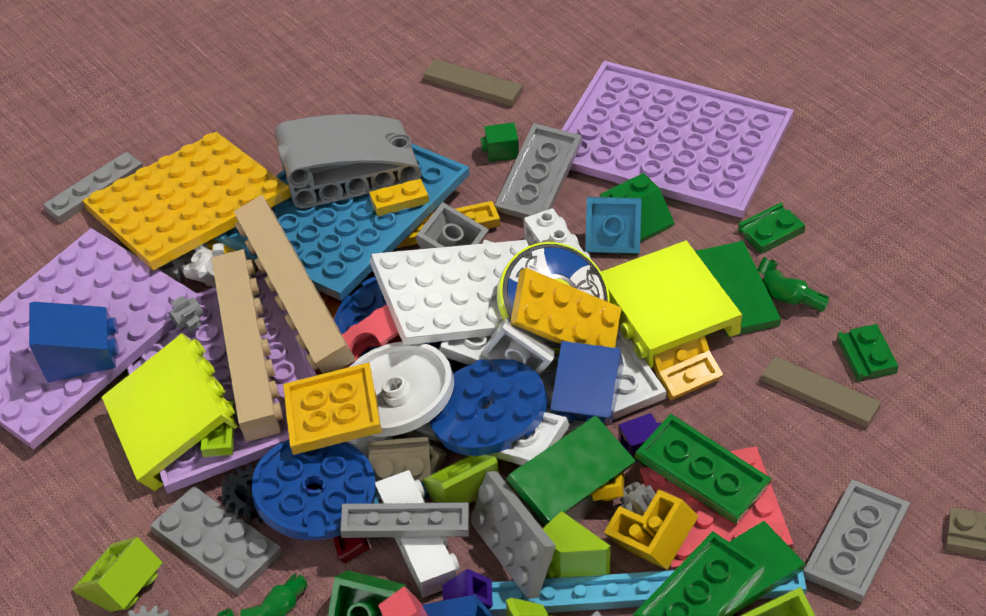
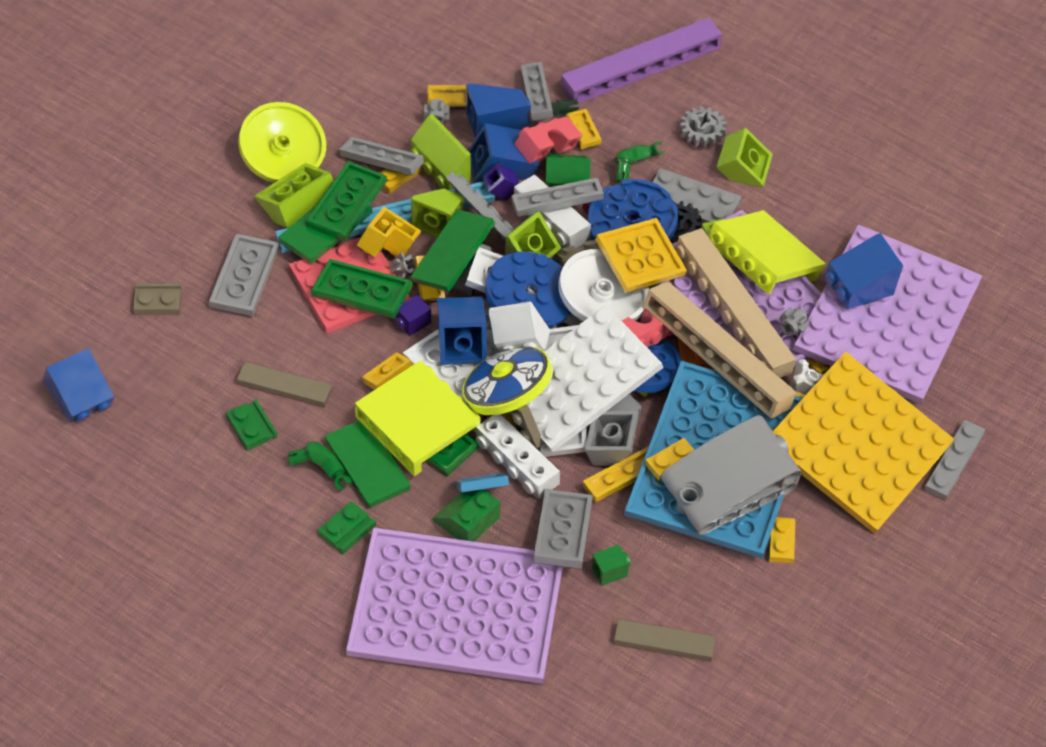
camera: 160 degrees right, 5 degrees up
yellow plate [510,268,621,348] -> none

